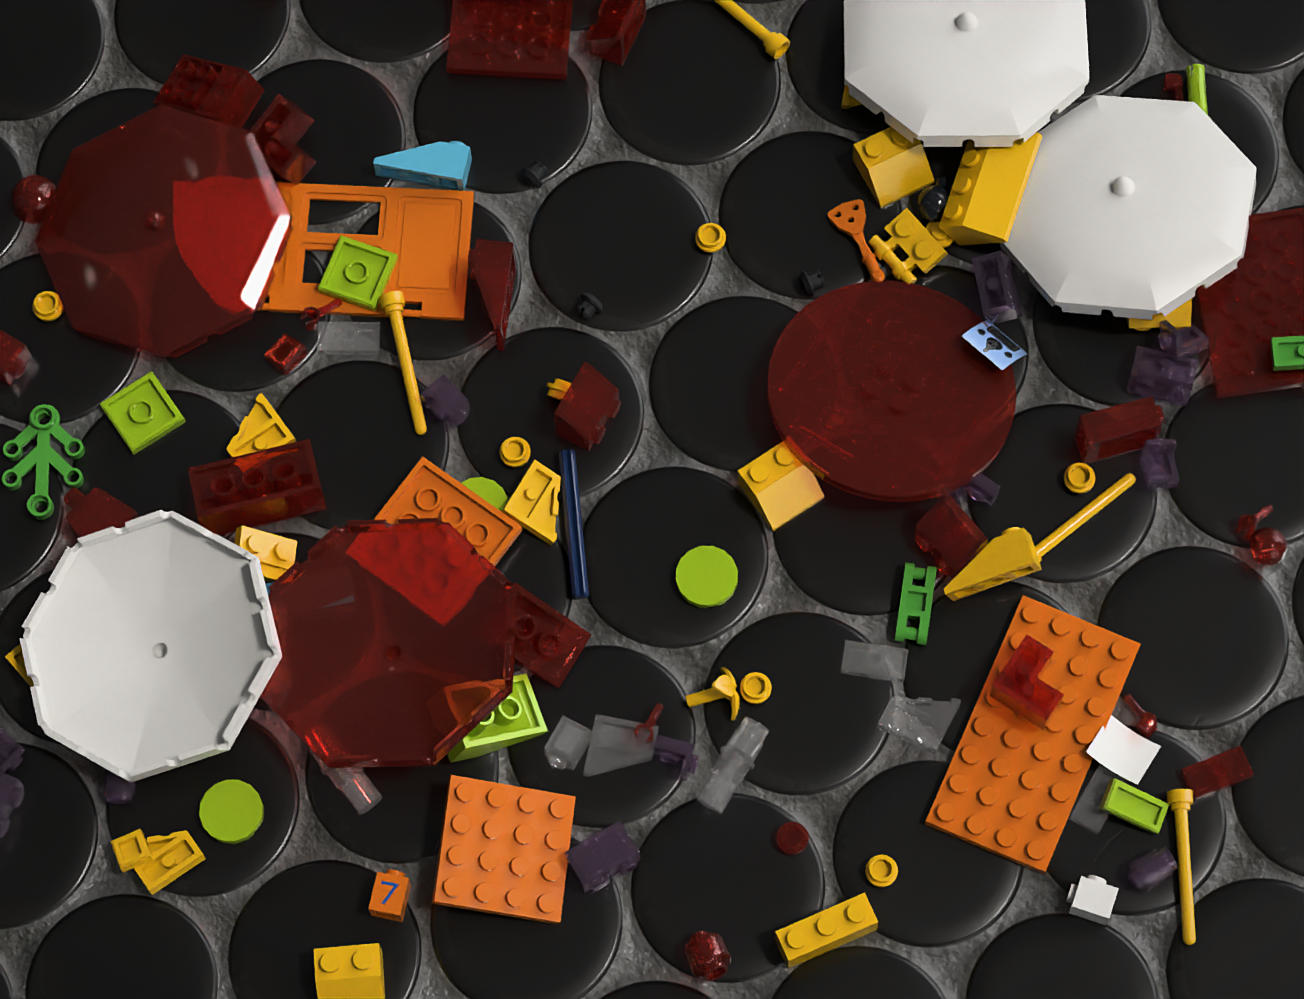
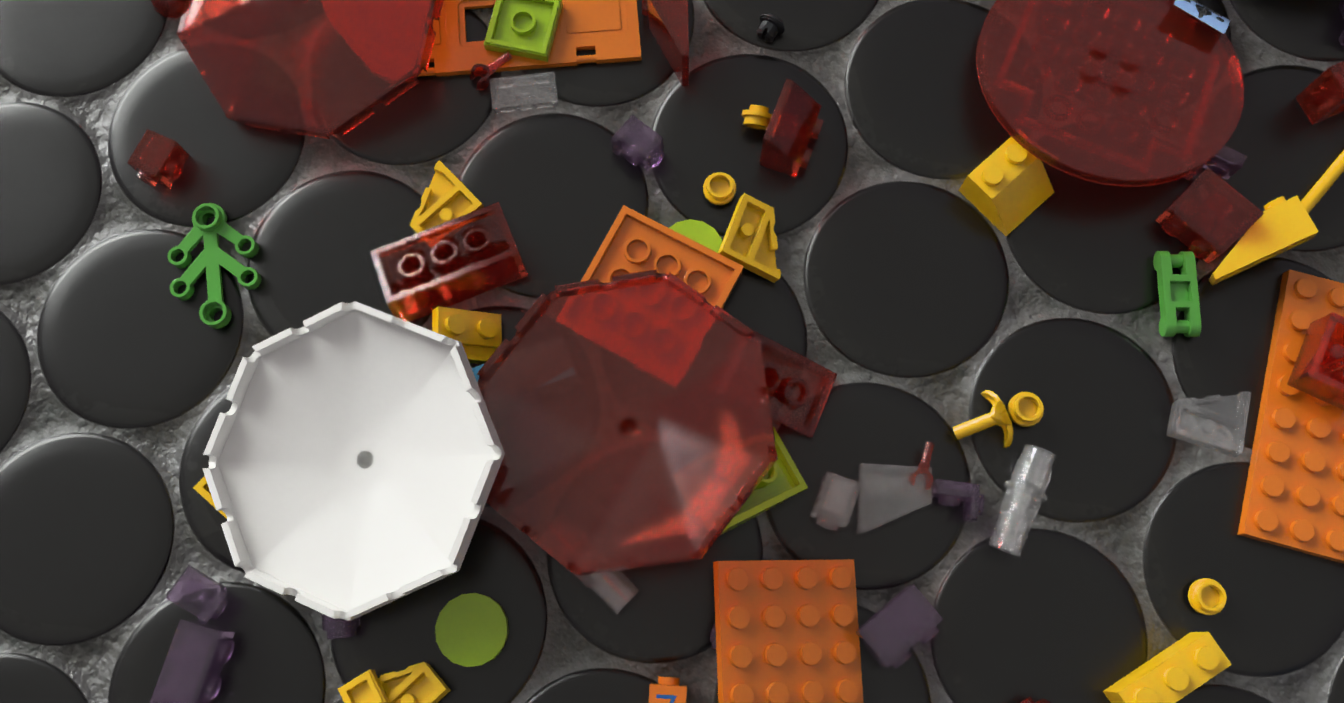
camera: 10 degrees left, 5 degrees up
yellow plate [32,291,64,321] -> none
clear red torso [63,487,139,538] -> none
lime tile [100,371,186,455] -> none
clear red slope [264,333,307,375] -> none
yellow piece [379,291,427,435] -> none
dark blue axle [558,449,589,599] -> none
lime tile [676,546,738,608] -> none
clear red plate [776,822,809,854] -> none
clear plate [841,640,908,682] -> none
yellow plate [1064,463,1095,494] -> none

